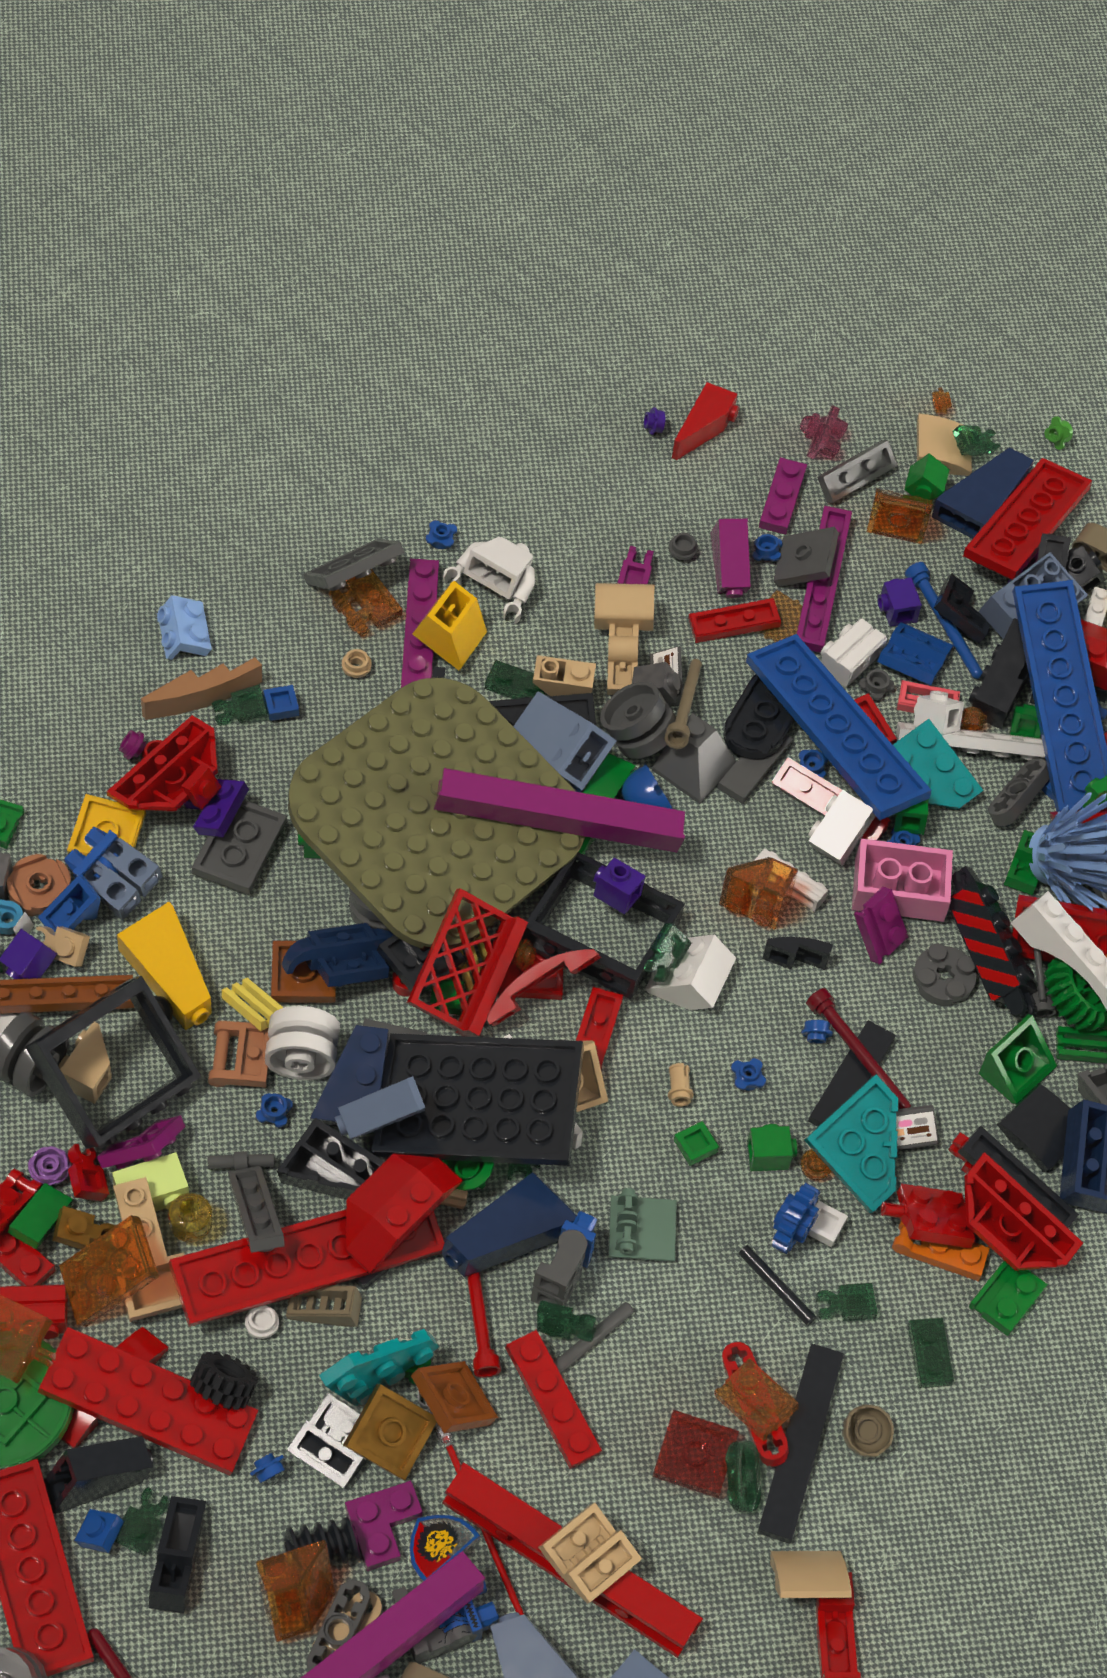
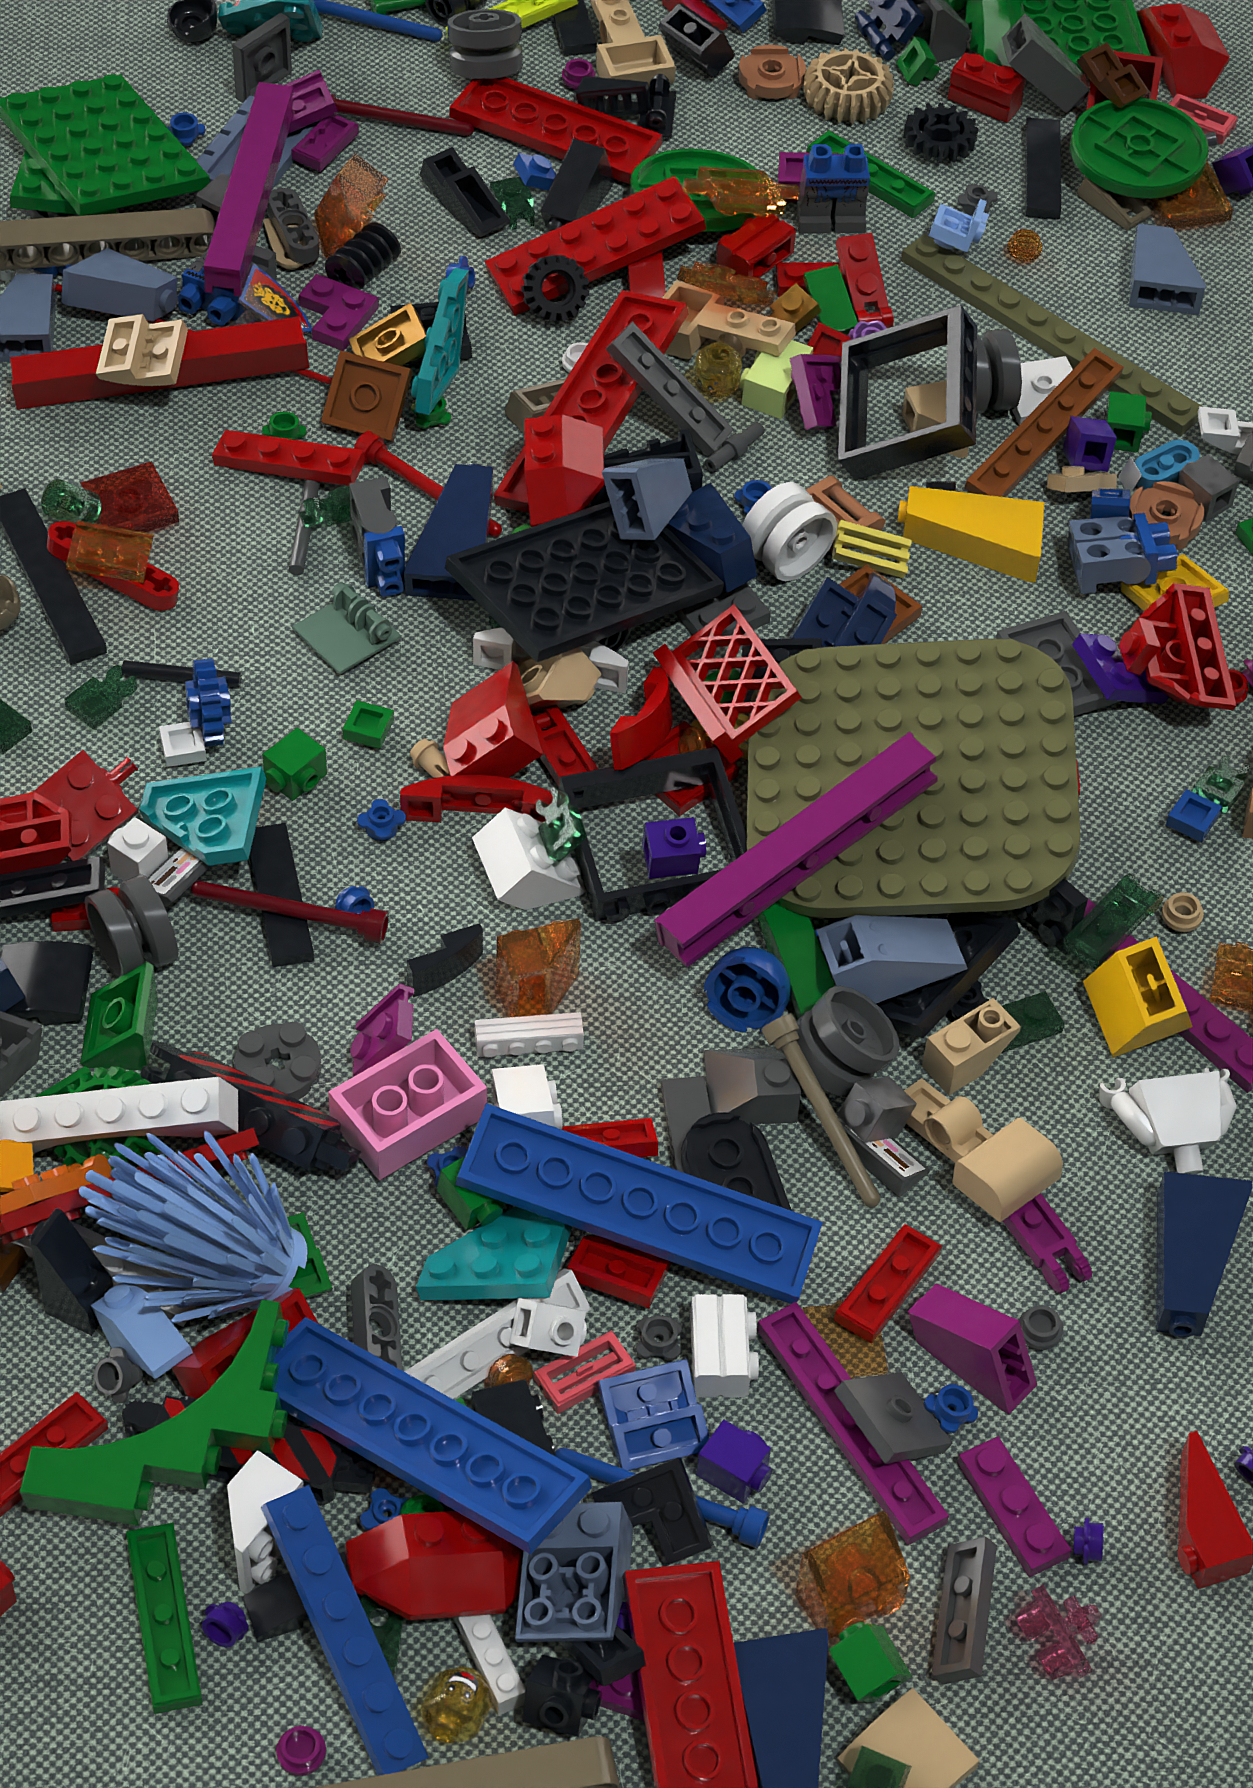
camera: 140 degrees right, 5 degrees down
none -> dark grey wheel [84,874,179,979]
none -> white brick [107,817,168,881]
none -> green plate [262,412,307,440]
none -> red slope [400,774,564,830]
none -> red slope [443,661,543,778]
none -> clear green plate [1062,873,1164,970]
none -> dark purple plate [1073,1517,1104,1565]
none -> dark blue slope [1156,1171,1252,1337]

